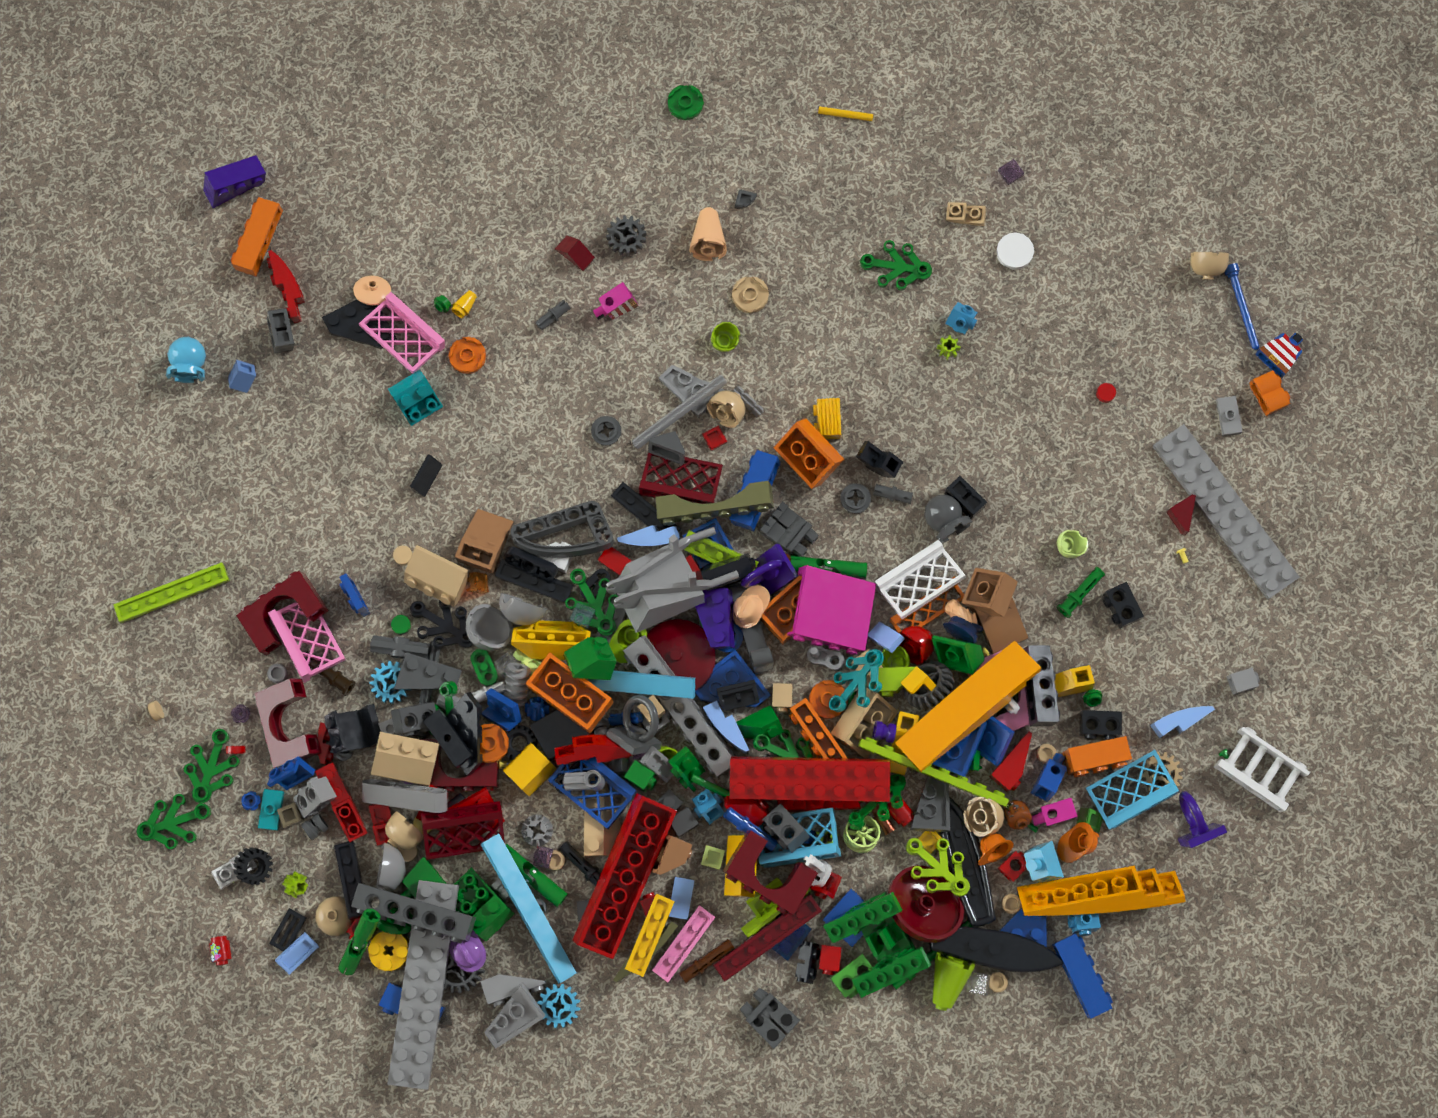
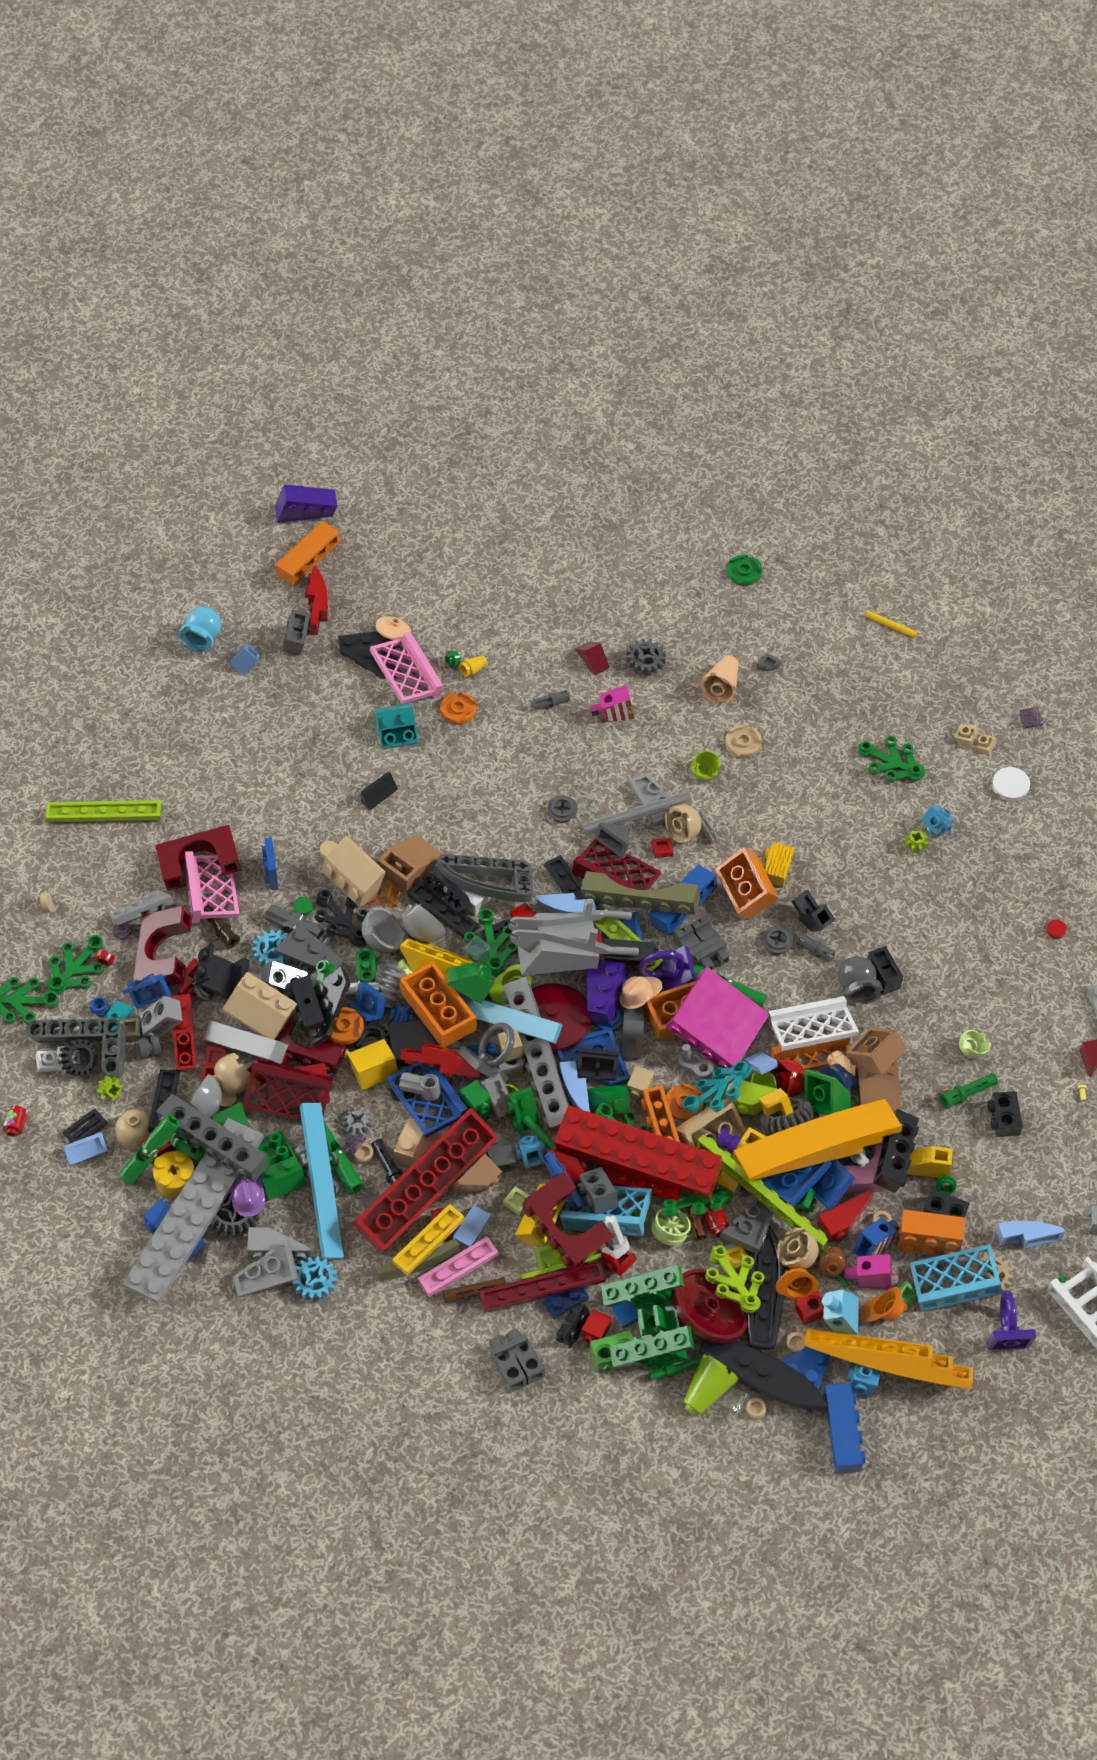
camera: 15 degrees right, 20 degrees down
none -> dark grey beam [26,1018,126,1078]
none -> light grey wing [109,890,174,925]

